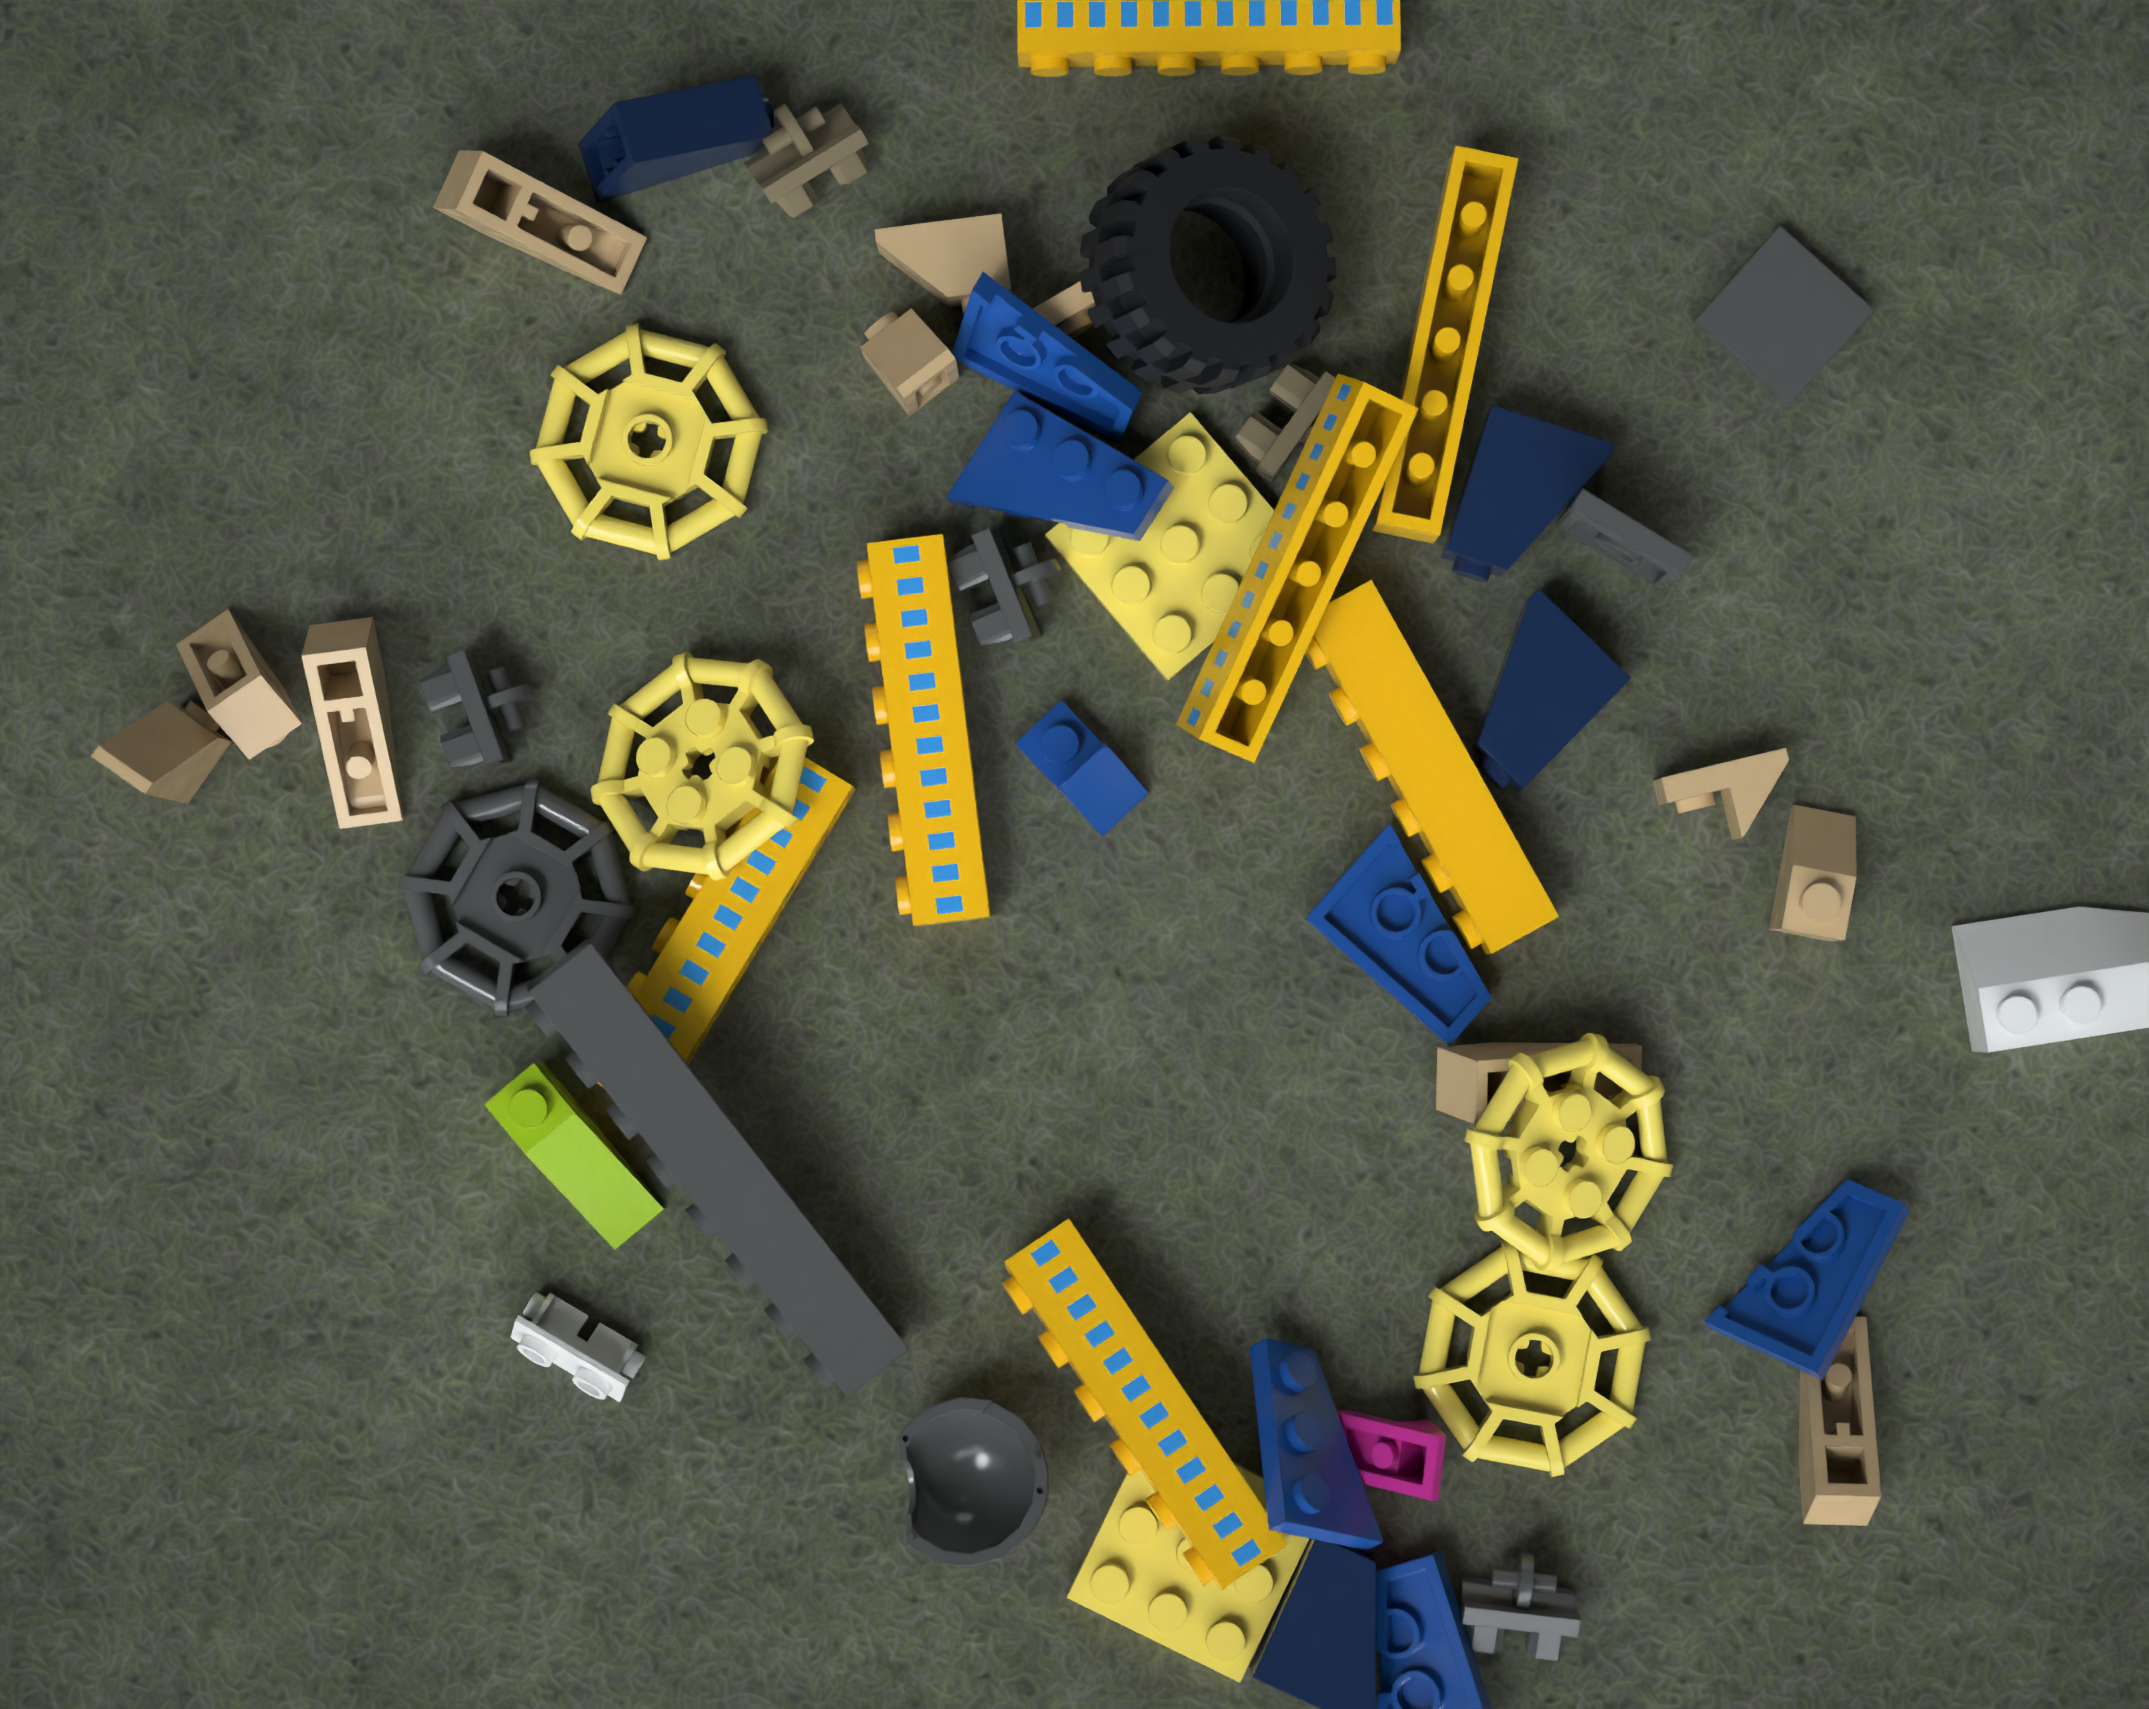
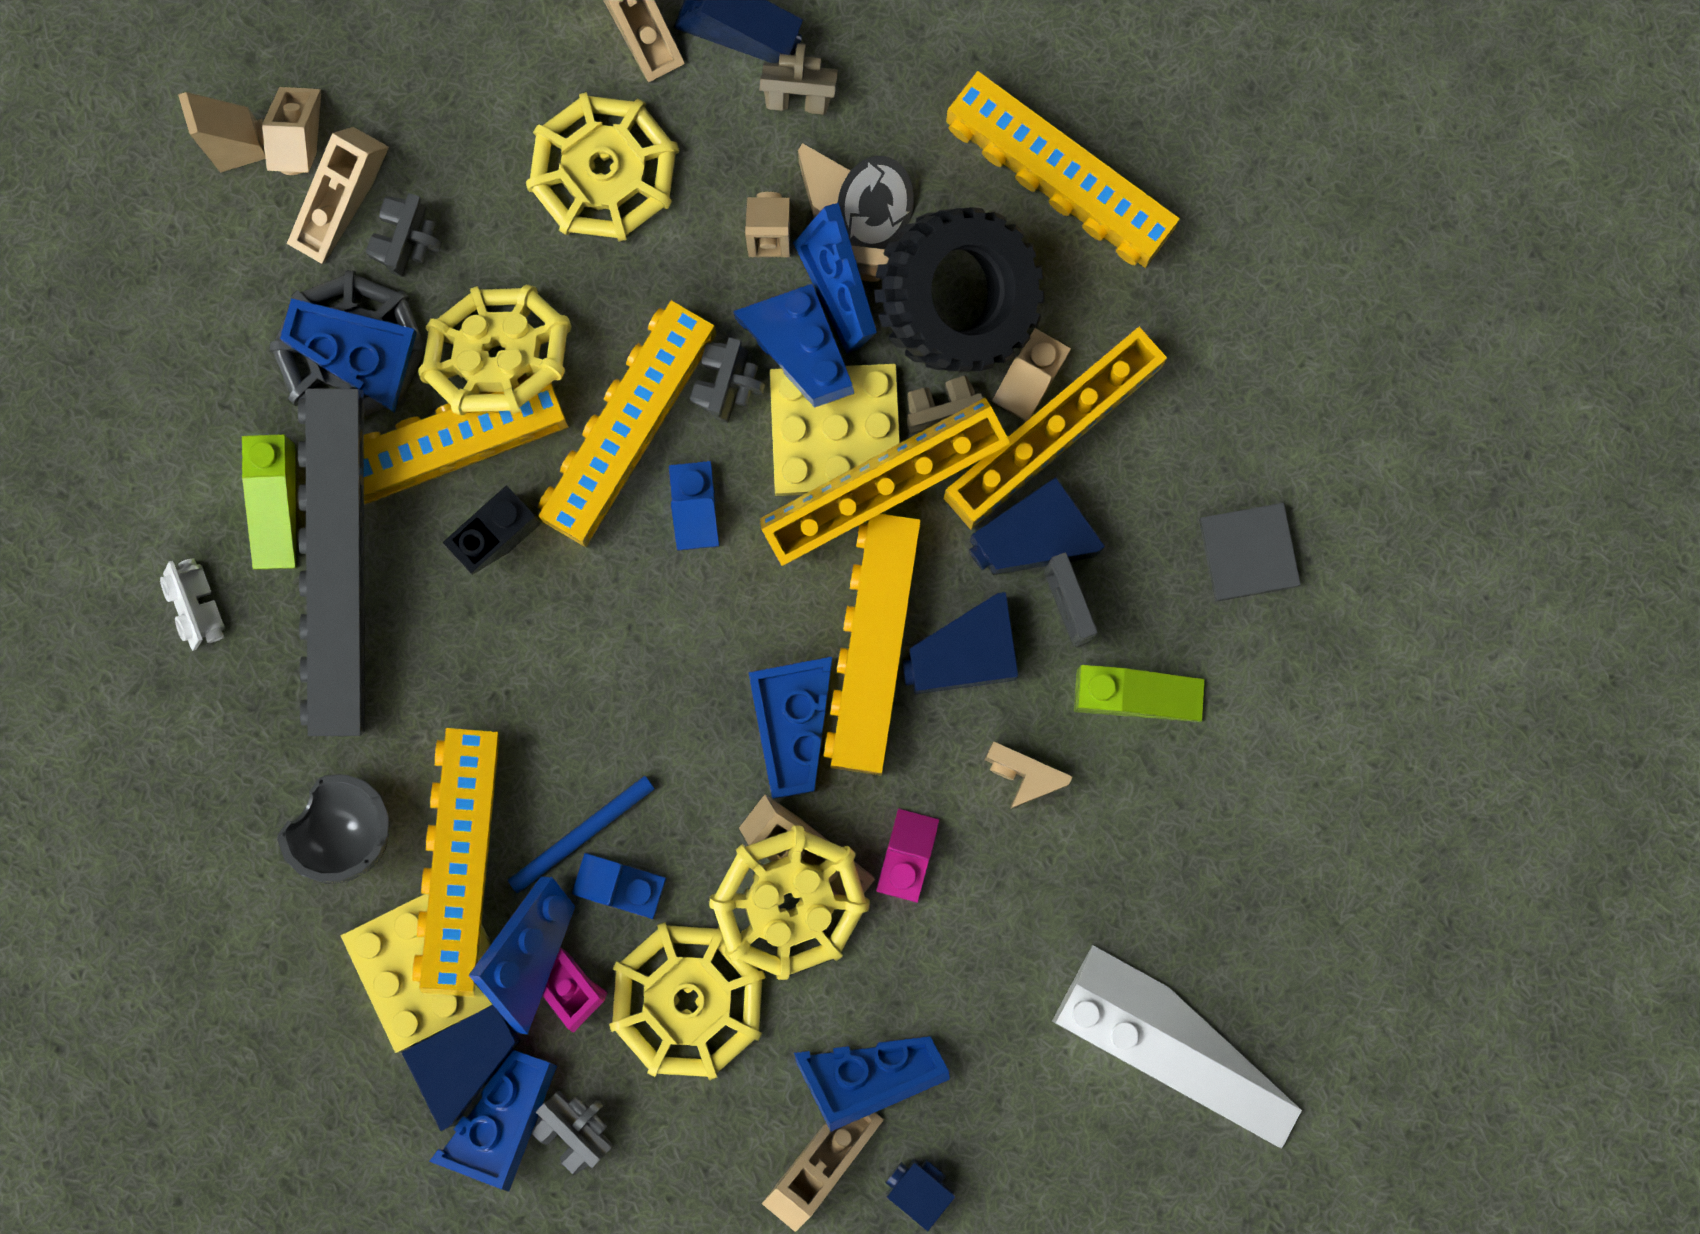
camera: 35 degrees right, 5 degrees down
tan slope [1769,805,1857,942] -> none
none -> blue wing [280,298,417,413]
none -> black slope [442,485,541,575]
none -> blue bar [508,776,655,893]
none -> blue slope [572,853,667,919]
none -> sticker [837,156,914,249]
none -> dark pink slope [876,809,939,903]
none -> dark blue brick [885,1159,955,1231]
none -> tan slope [992,328,1071,421]
none -> lime slope [1074,665,1205,722]

